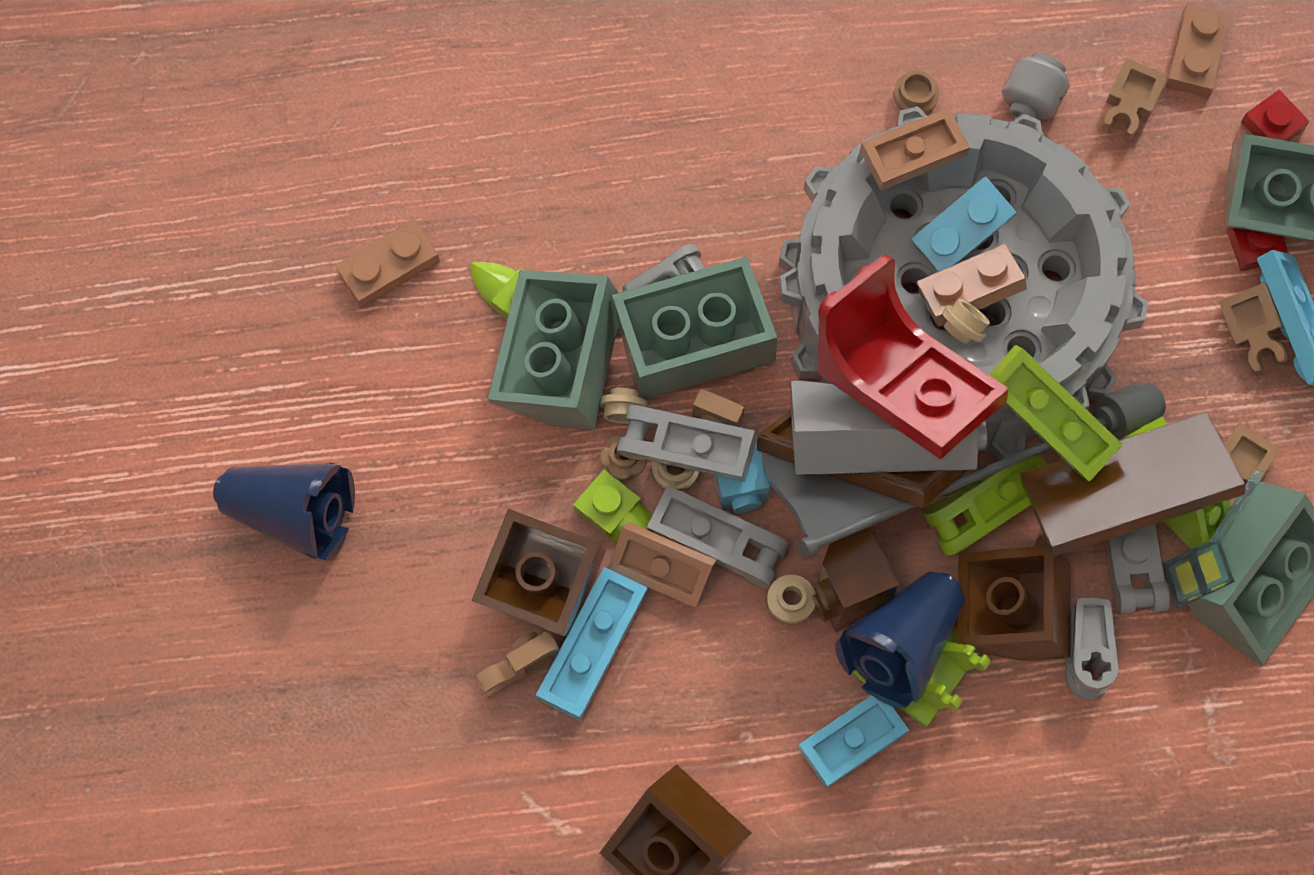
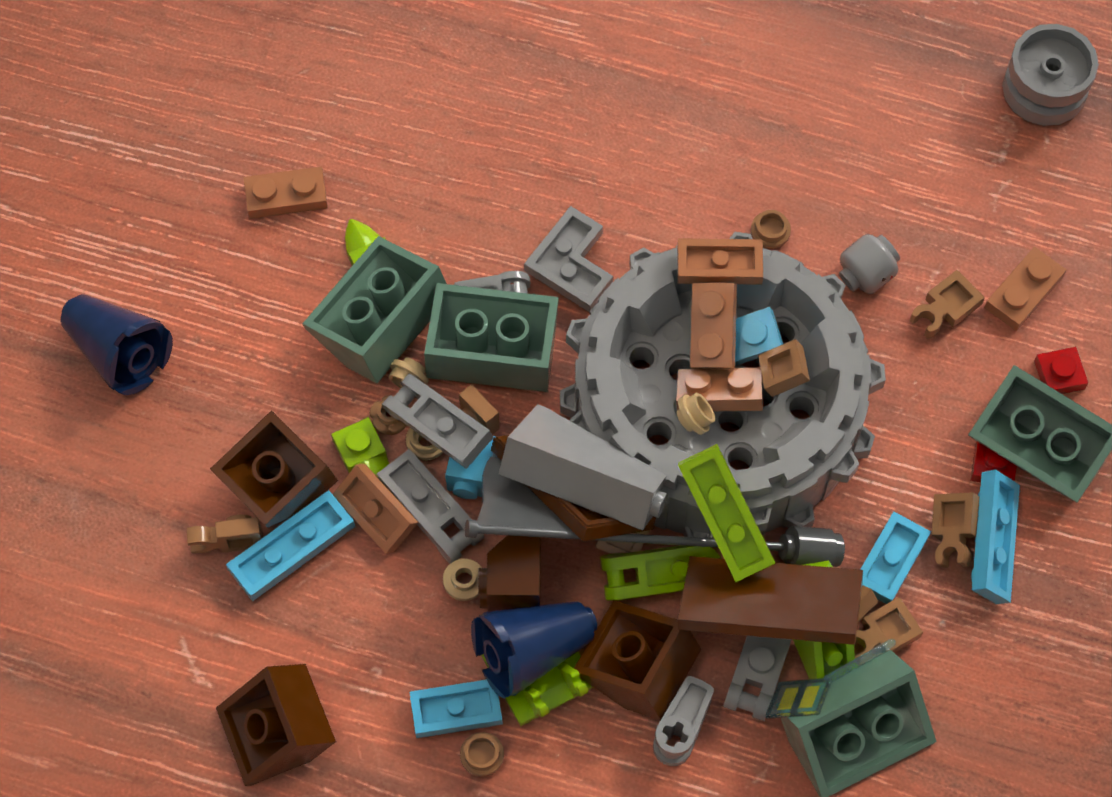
camera: 25 degrees right, 5 degrees down
red bracket [817,254,1009,460] -> none
none -> medium nougat plate [460,732,504,777]
none -> light grey plate [524,206,613,313]
none -> nougat plate [690,283,737,369]
none -> medium nougat plate [758,339,810,397]
none -> medium azure plate [860,511,931,604]

